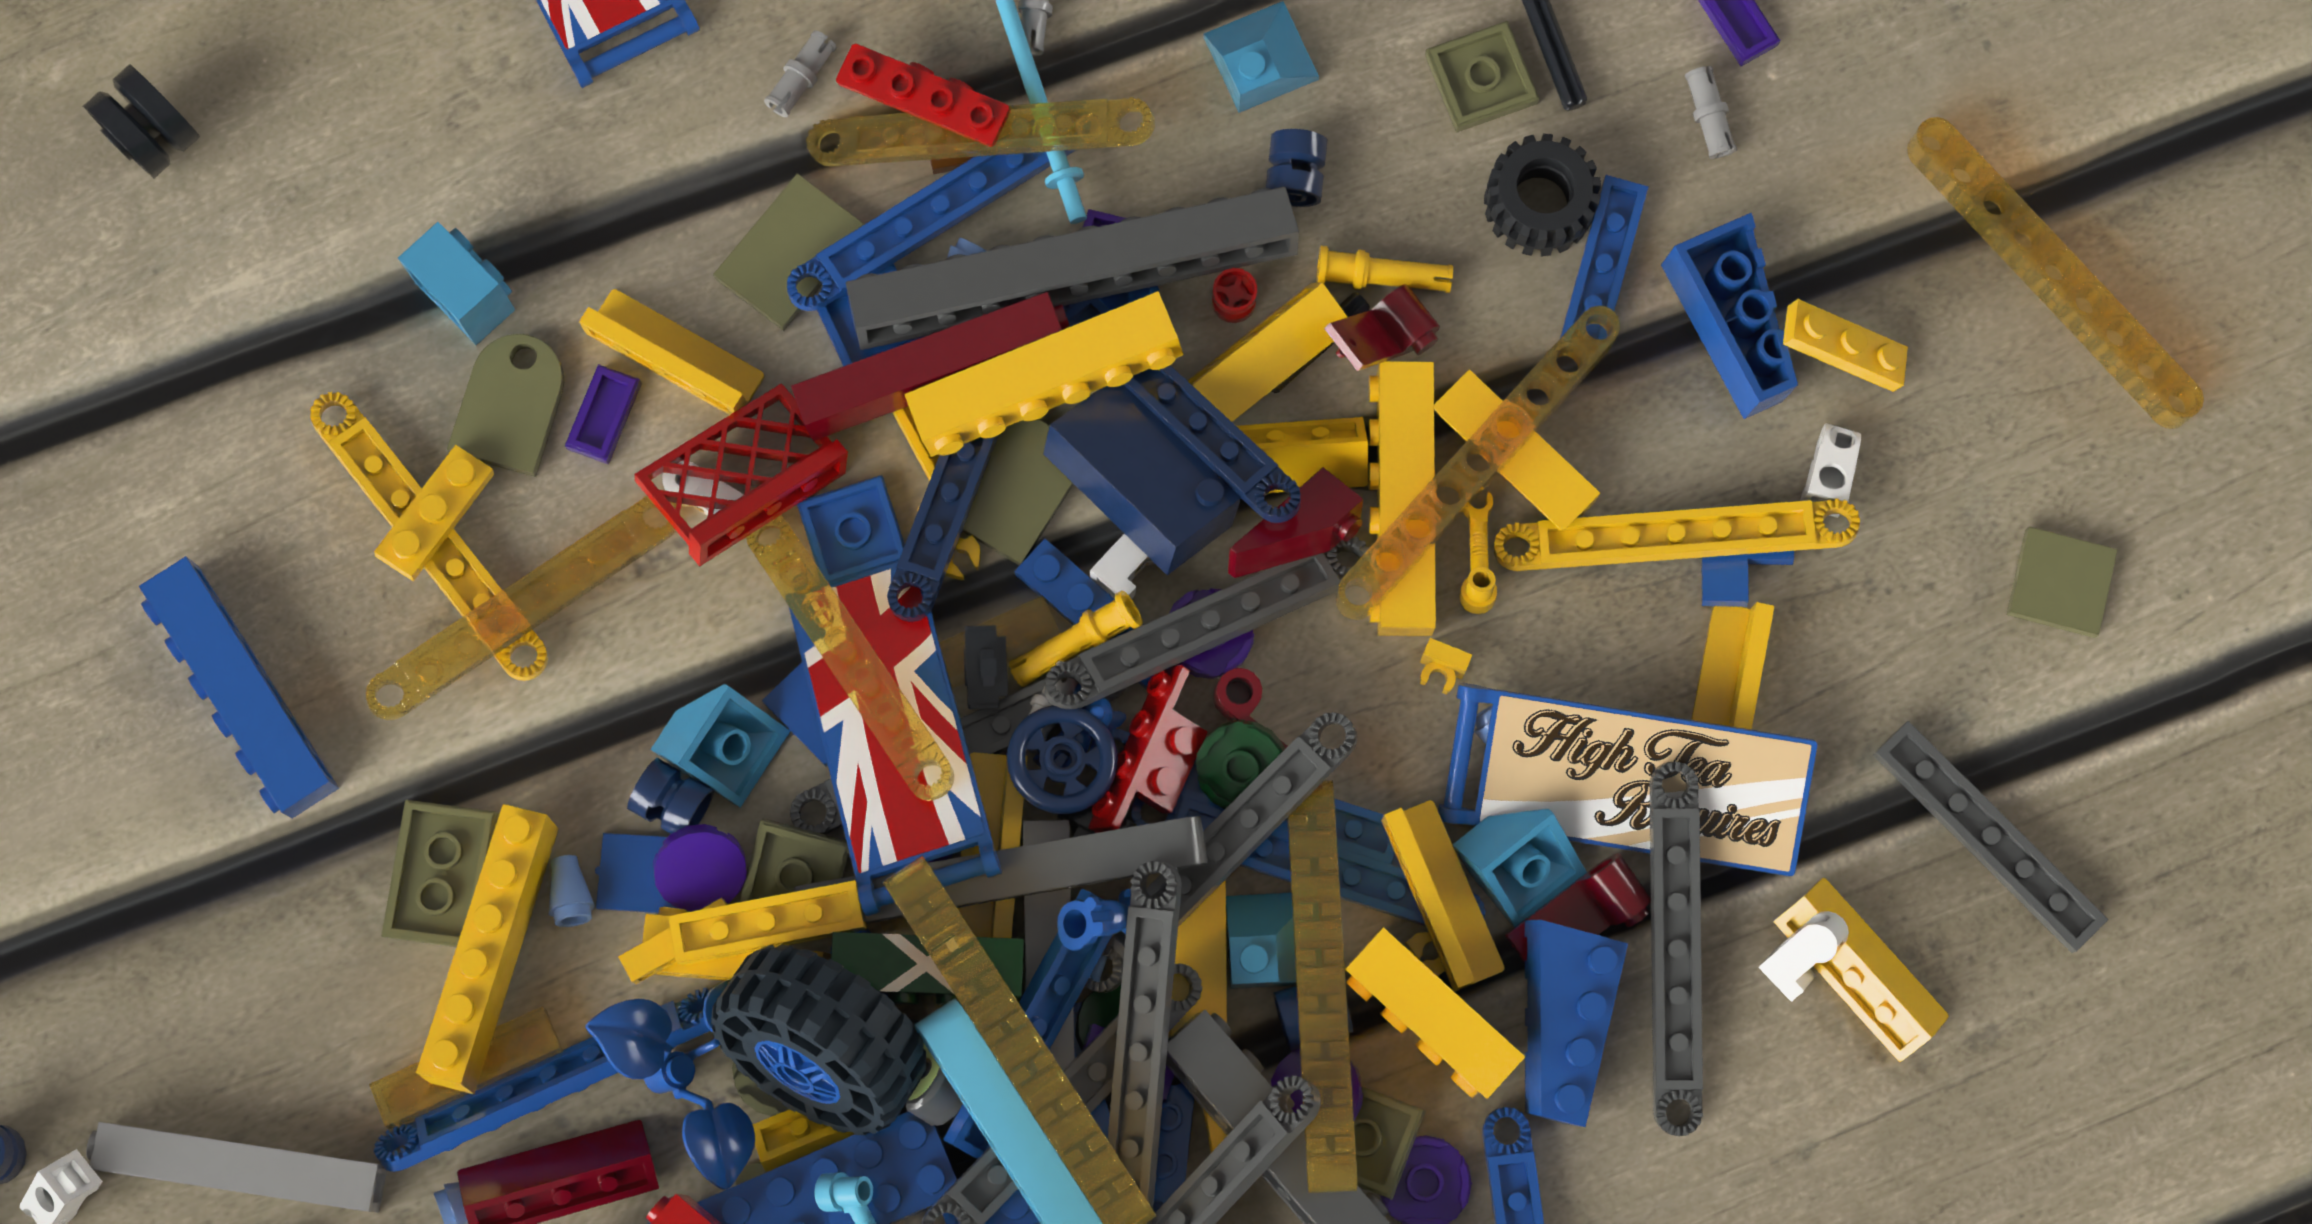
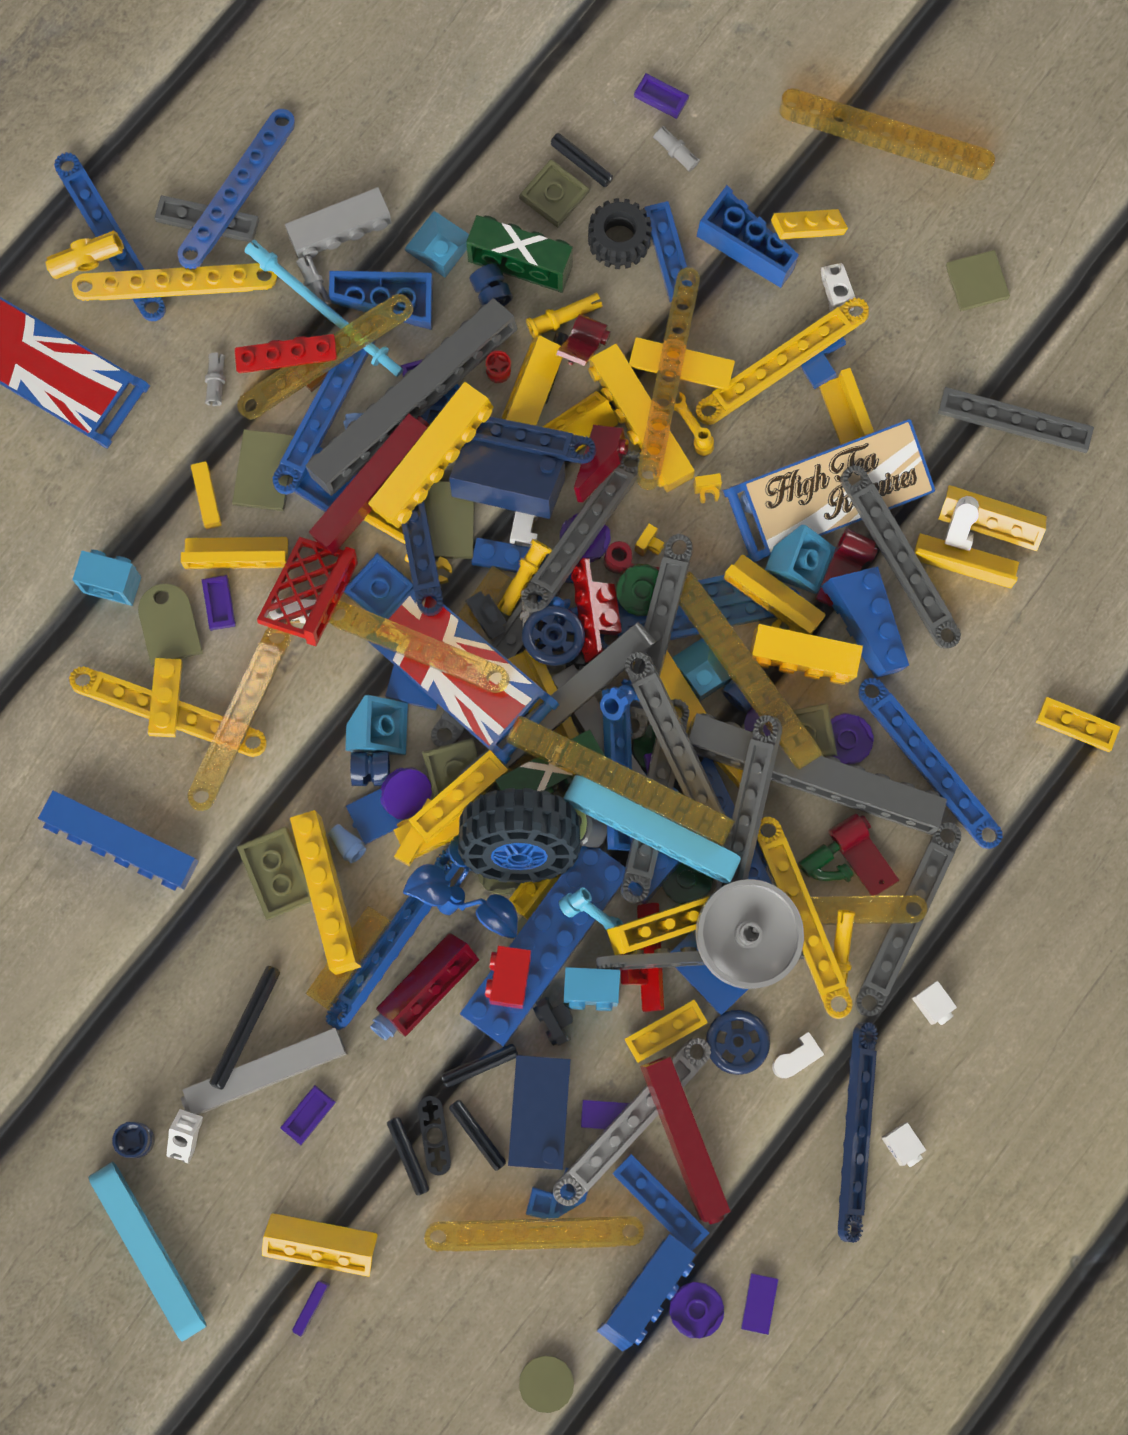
camera: 30 degrees left, 0 degrees up
none -> yellow piece [191,461,222,530]
none -> black axle [209,966,280,1090]
none -> blue wedge [329,271,433,330]
none -> dark green brick [466,215,573,293]
none -> yellow tile [635,524,664,556]
none -> yellow panel [914,533,1019,588]

